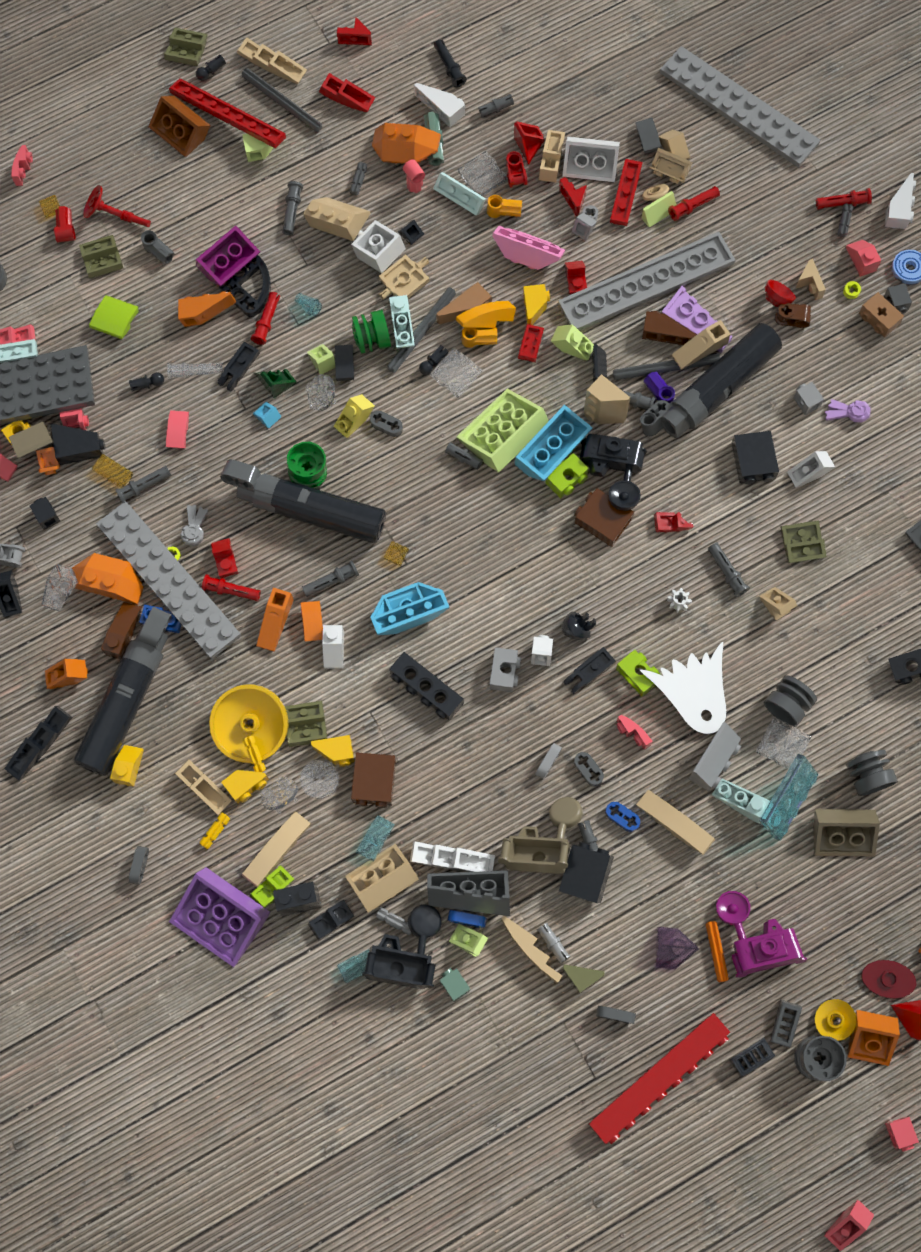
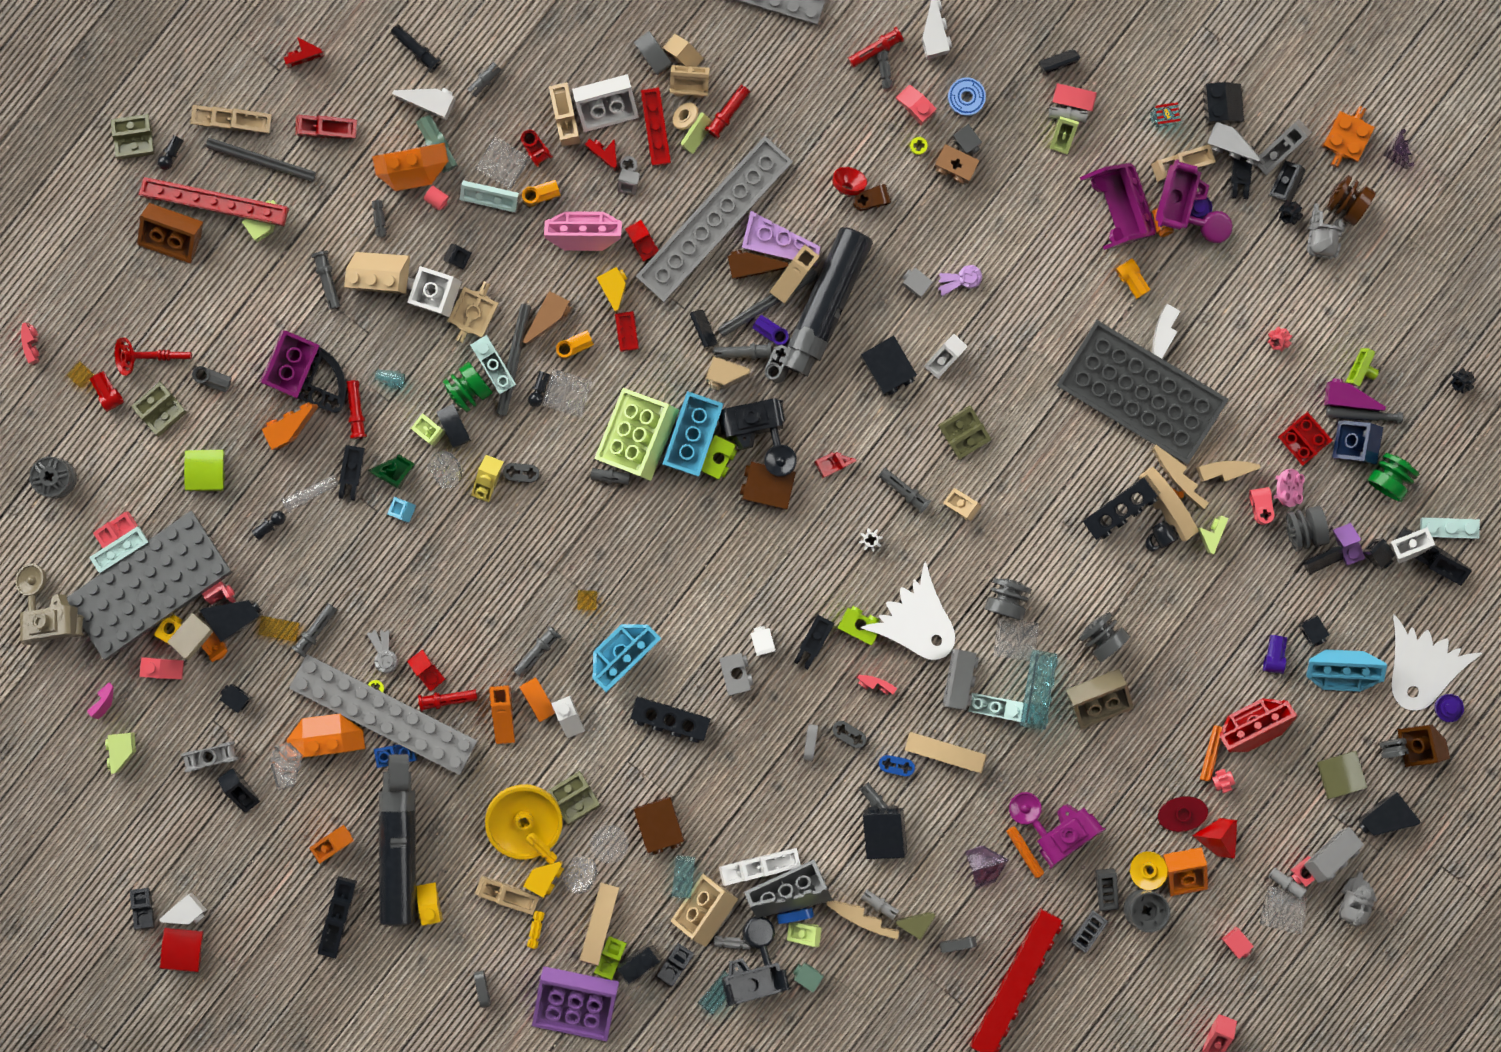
camera: 25 degrees left, 15 degrees up
reddish brown slope [101,602,142,659] -> none
coral slope [166,410,189,448] -> none
black piece [220,459,386,544] -> none
green wheel [287,442,327,489] -> none
yellow slope [311,735,355,767] -> none
light orange slope [456,301,516,328] -> none
dark tan piece [498,797,583,874] -> none
red slope [514,121,545,165] -> none
yellowish green slope [551,324,594,361] -> none
black piece [562,611,596,640] -> none
tan slope [796,259,826,300] -> none

